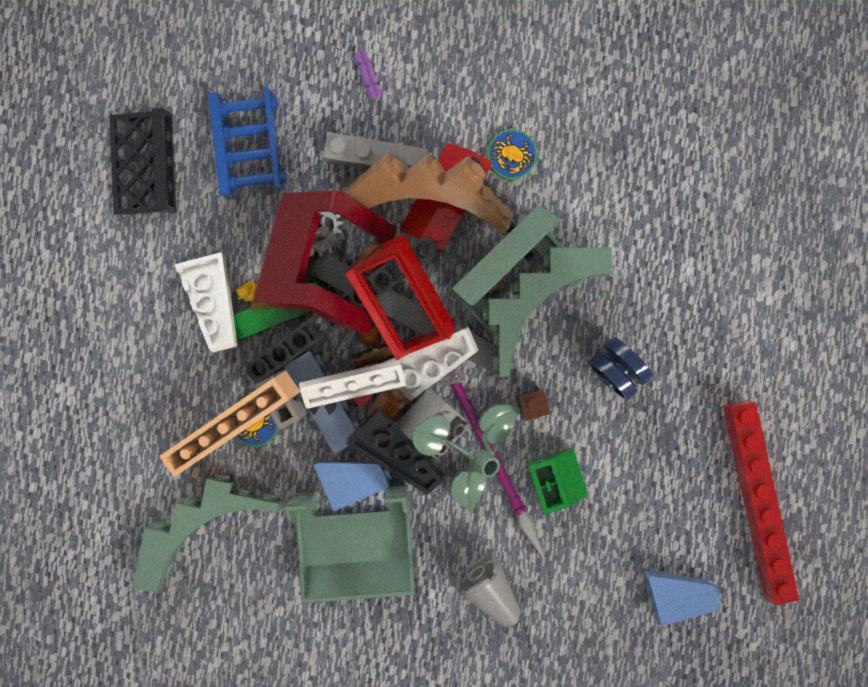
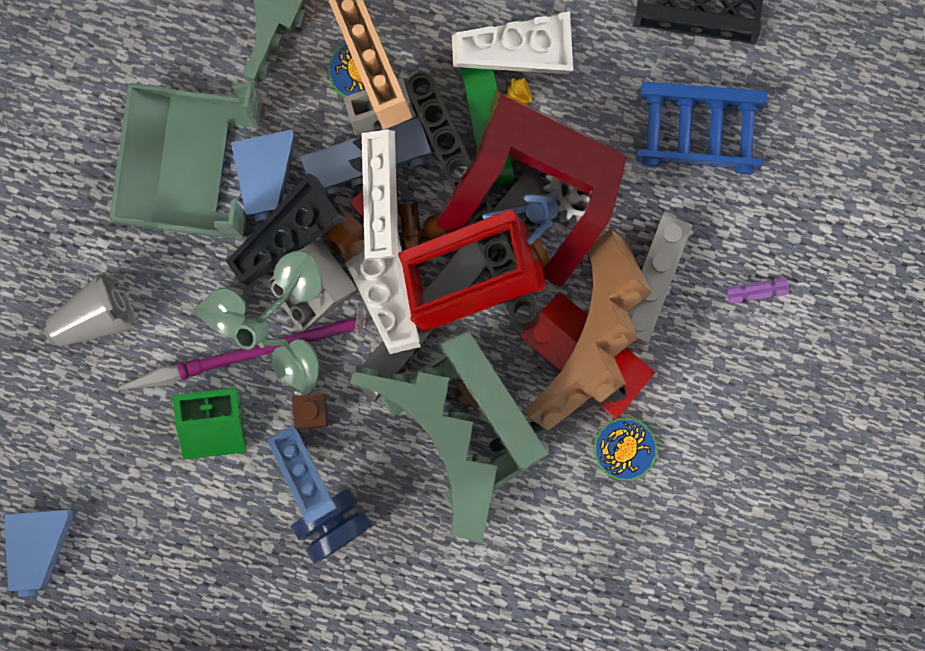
camera: 110 degrees right, 5 degrees down
none -> medium blue plate [267,424,336,524]
none -> medium blue plant [483,193,559,245]

